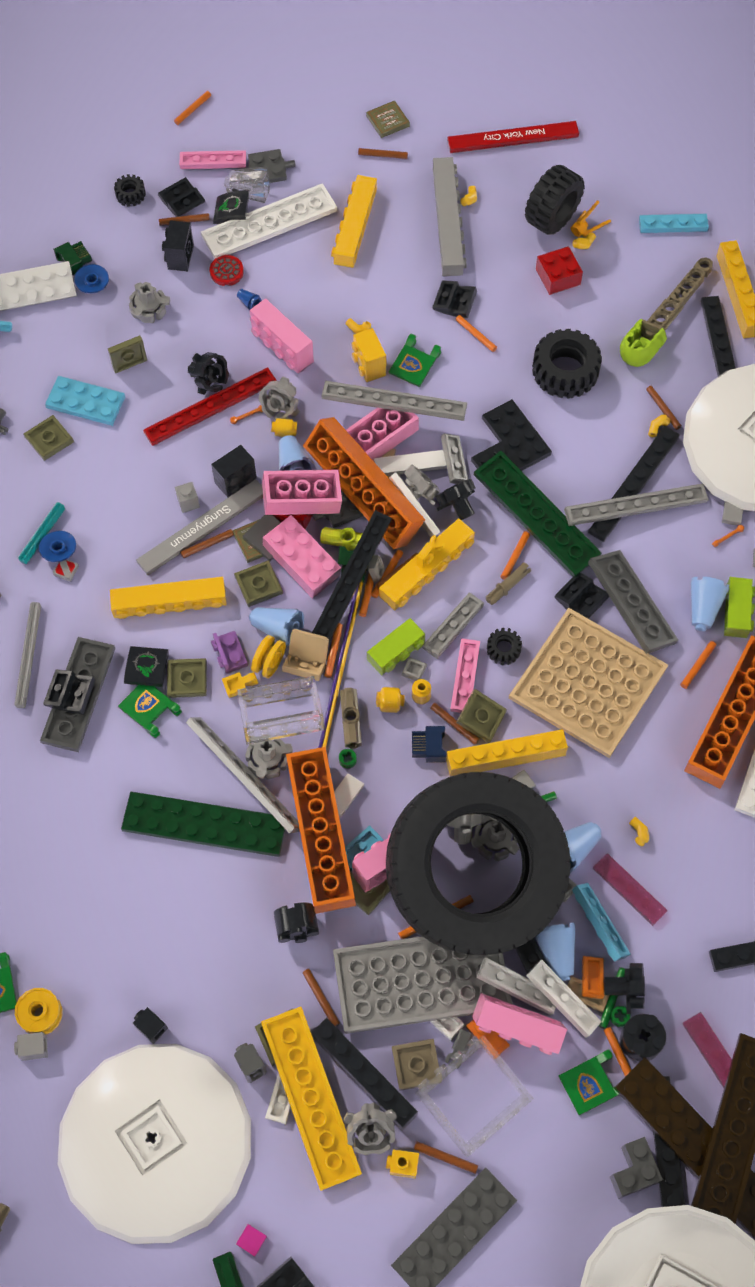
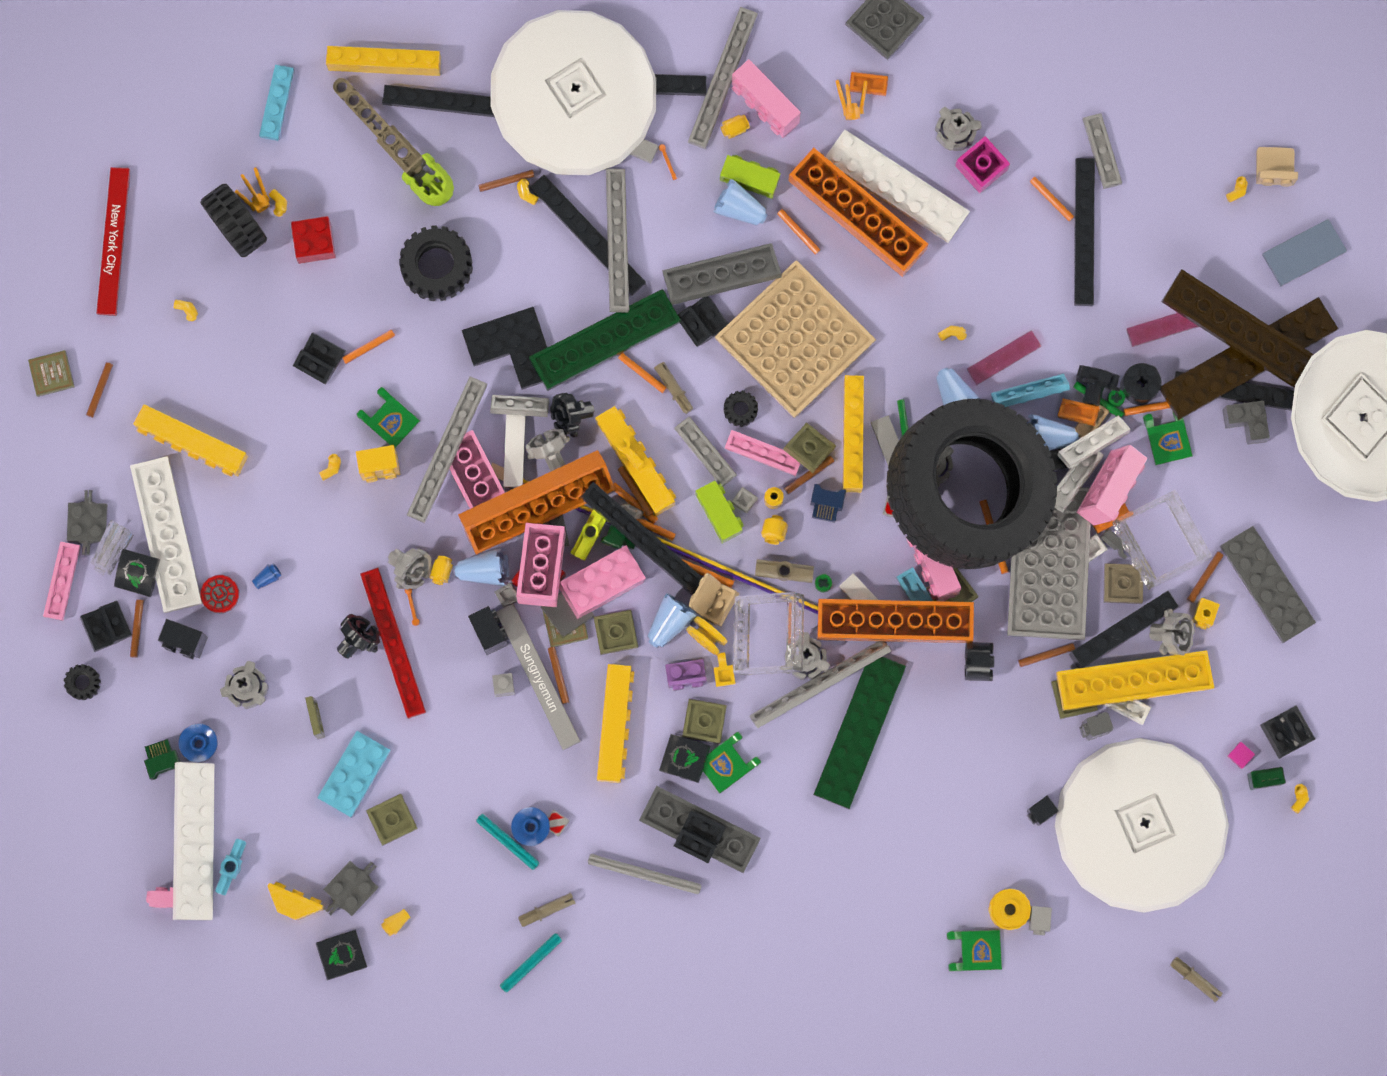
camera: 80 degrees left, 15 degrees up
bright pink brick [250,298,314,374] -> none
white tile [389,472,440,537] -> none
light grey brick [433,157,467,276] -> none

